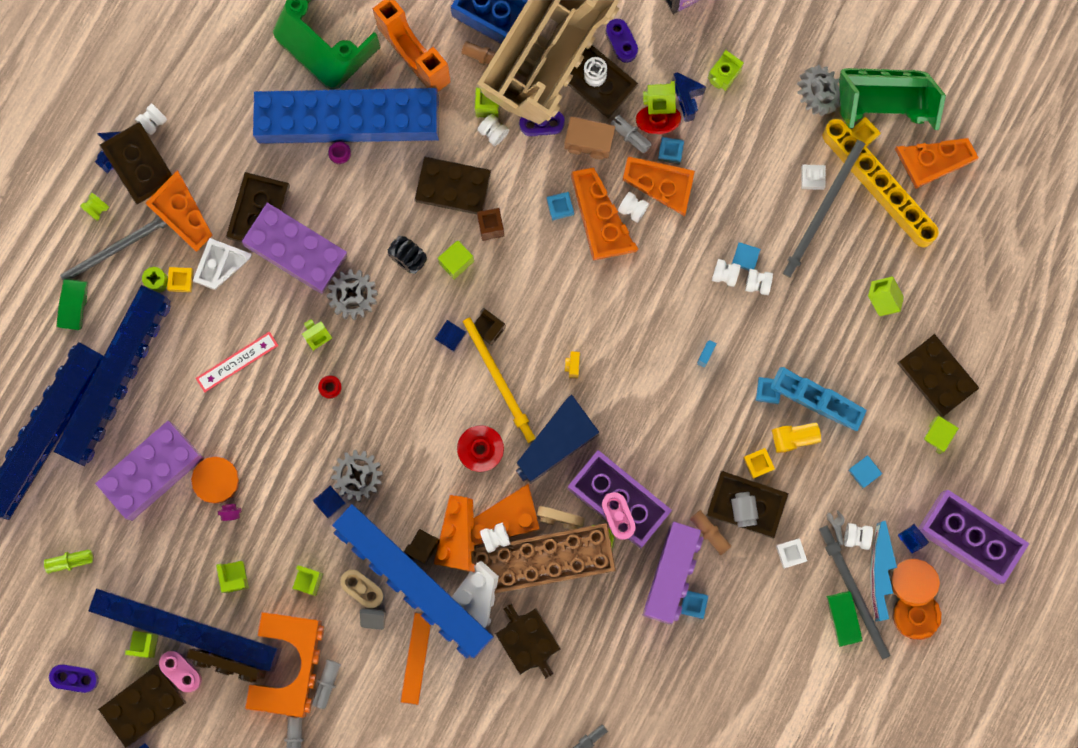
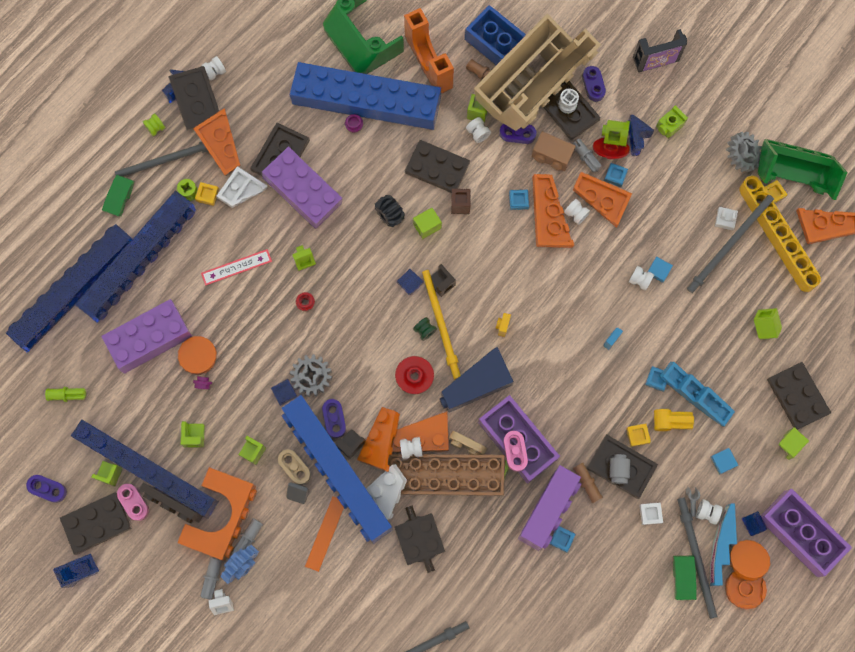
camera: 10 degrees right, 5 degrees down
light grey gear [327,269,378,320] -> none
white wheel [745,269,773,295] -> none
none -> medium blue gear [220,545,259,584]
none -> dark purple plate [322,399,346,438]
none -> dark green wheel [413,317,437,341]

